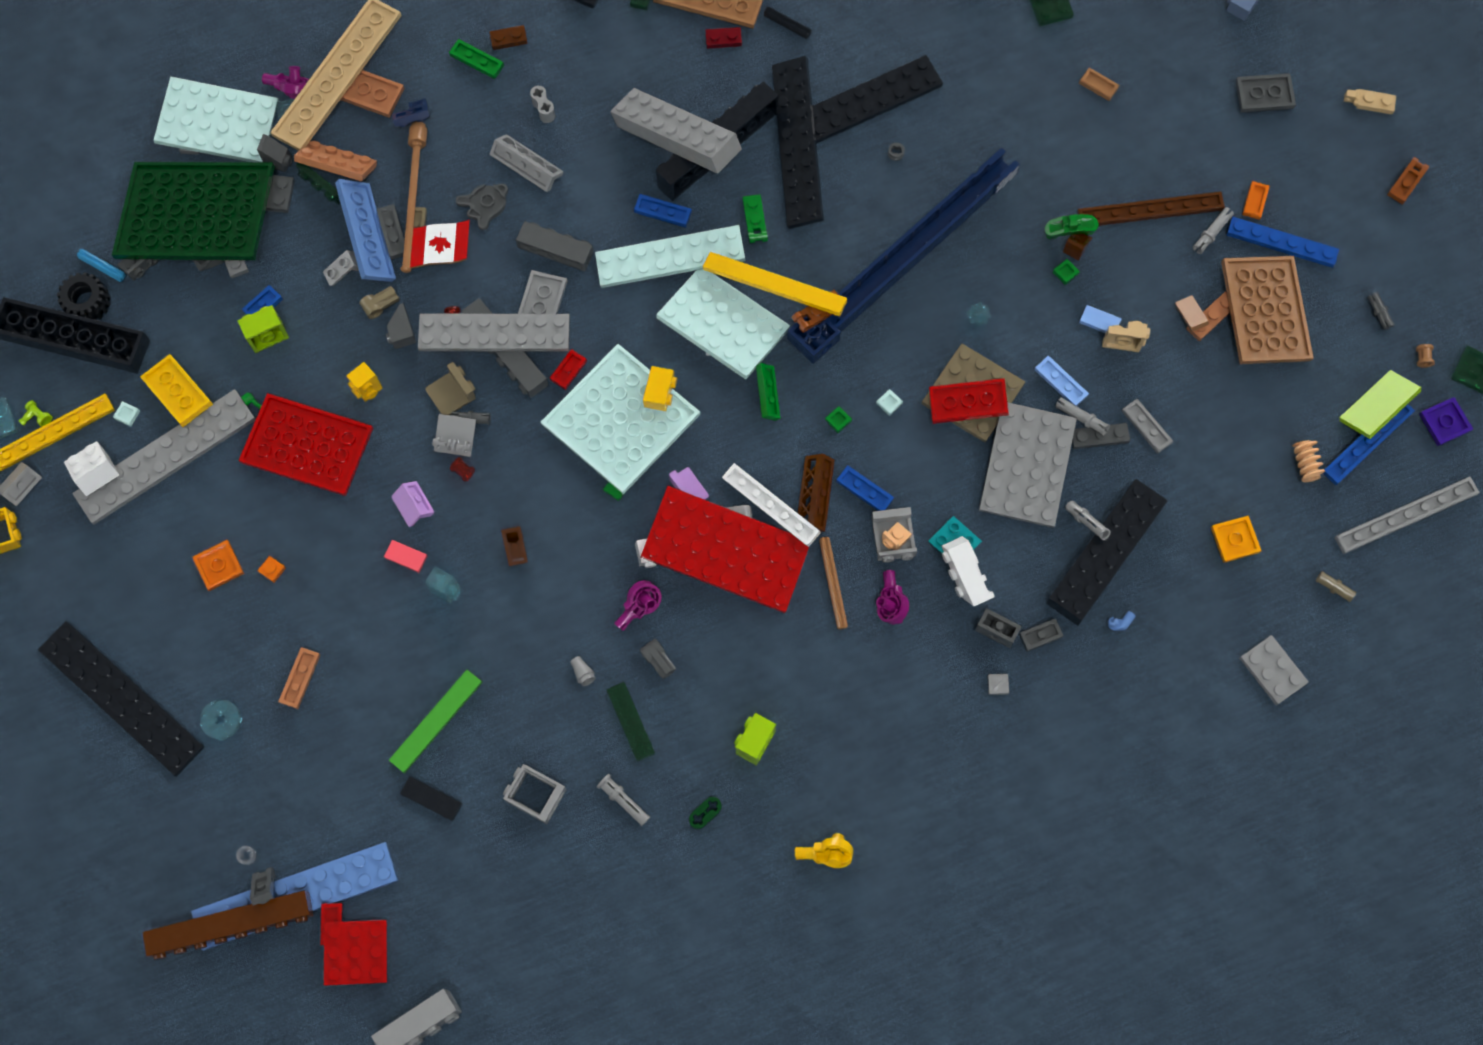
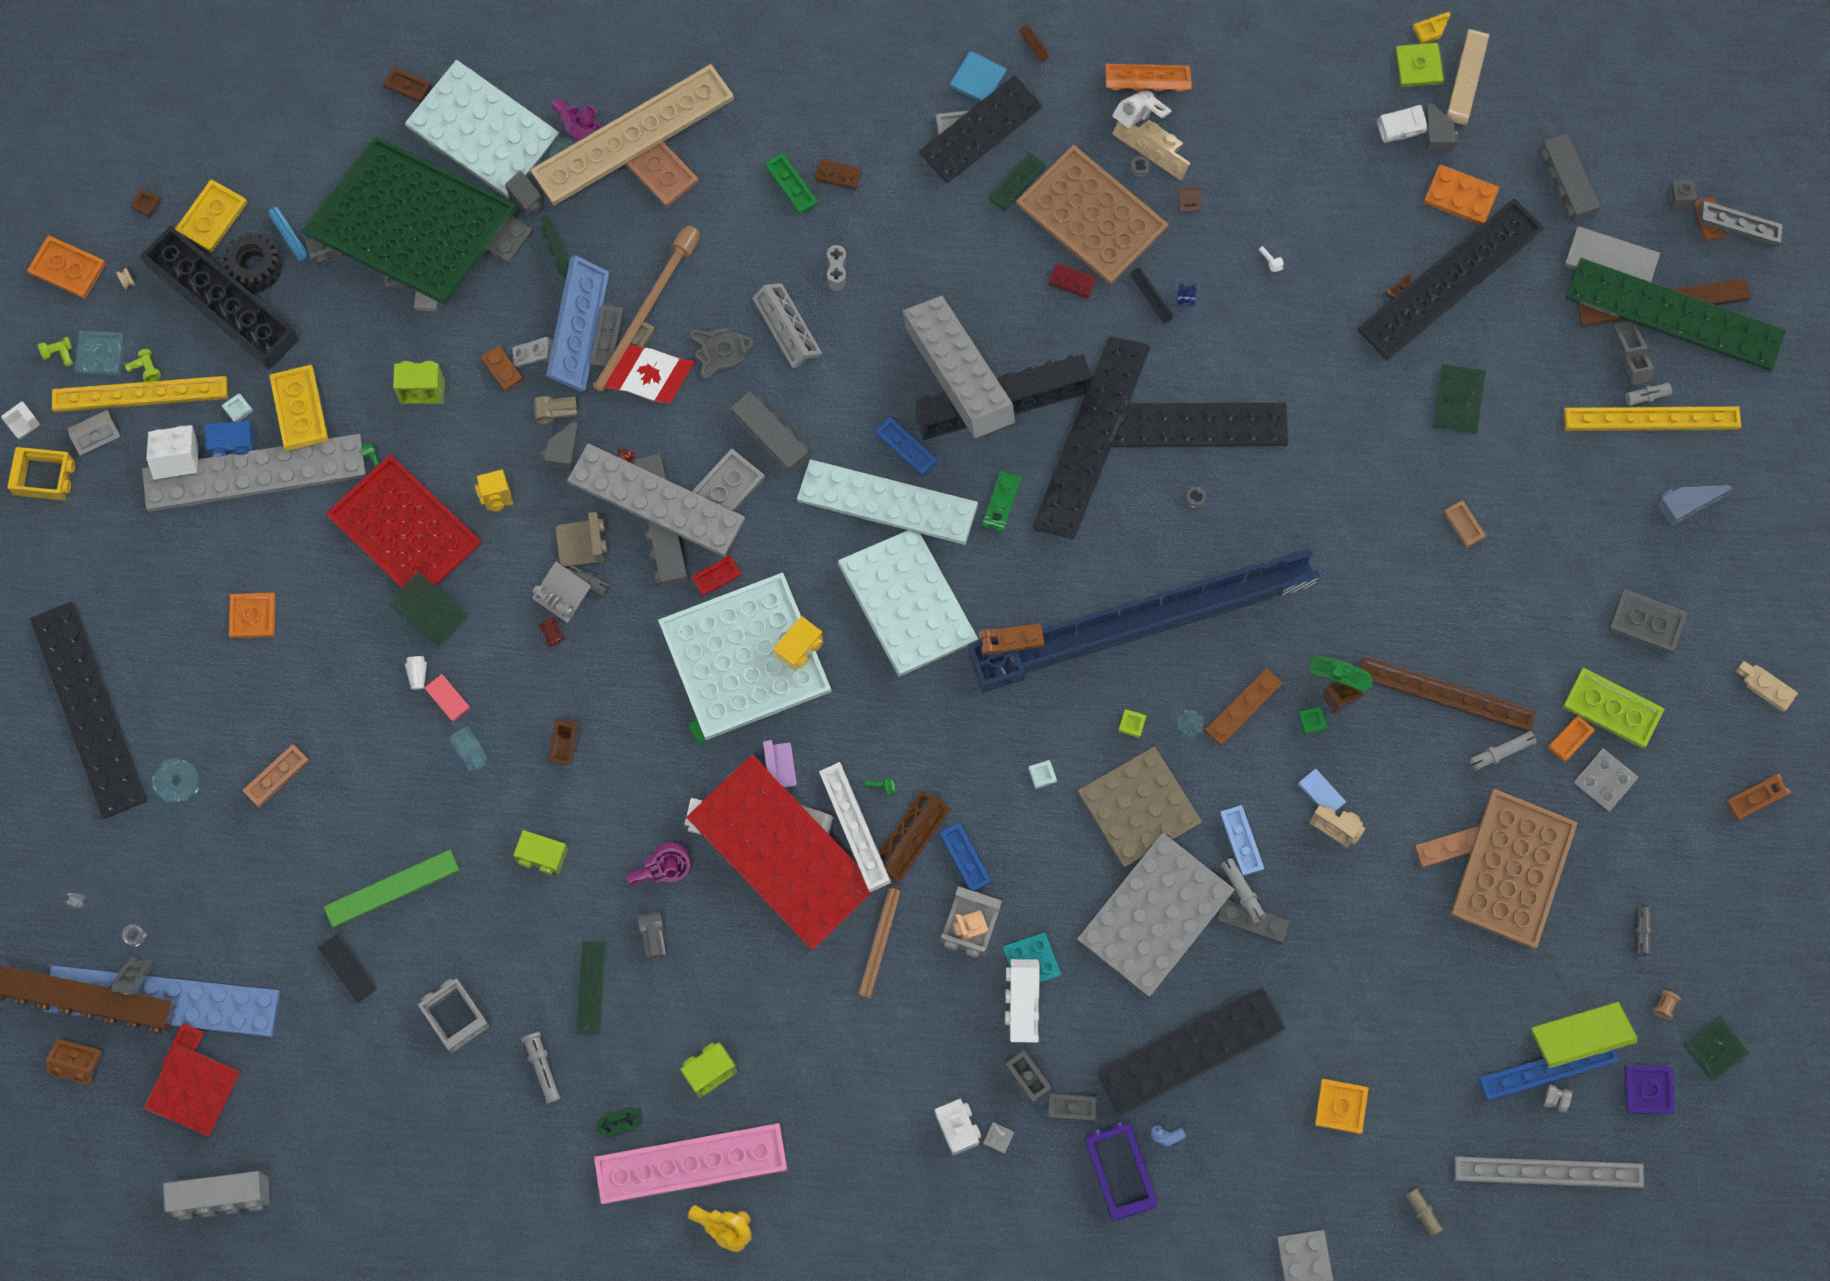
camera: 25 degrees right, 0 degrees up
blue plate [242,285,283,315] -> none
orange plate [257,555,286,583] -> none
nougat plate [294,141,377,181] -> none
dark blue plate [392,98,430,127] -> none
lavender panel [392,481,434,527] -> none
light grey cone [570,656,596,686] -> none
yellow tile [703,252,847,316] -> none
green plate [756,363,781,421] -> none
green plate [825,406,852,433] -> none
magenta pin [876,570,909,625] -> none
red tile [929,378,1009,424] -> none
light grey pin [1065,501,1111,540] -> none
light grey tile [1122,399,1173,454] -> none
tile [1175,295,1209,332] -> none
blue plate [1226,216,1339,268] -> none
light nougat piece [1292,440,1325,482] -> none
none -> dark orange bracket [46,1038,102,1085]
none -> clear bush [64,892,87,909]
none -> yellow plate [175,179,248,253]
none -> blue brick [206,421,254,457]
none -> reddish brown plate [383,67,432,103]
none -> clear green plate [388,571,468,649]
none -> white cone [404,656,427,690]
none -> dark orange plate [481,345,523,393]
none -> lime brick [513,830,568,875]
none -> bright pink plate [594,1123,788,1205]
none -> green hand [864,779,897,794]
none -> white brick [935,1099,981,1156]
none -> dark purple window [1084,1122,1158,1222]
none -> lime plate [1118,709,1147,738]
none -> clear blue wheel [1177,284,1196,306]
none -> dark orange plate [1205,668,1283,747]
none -> light grey wheel [1542,1084,1572,1113]
none -> lime plate [1562,668,1665,749]
none -> light grey hinge [1574,748,1639,812]

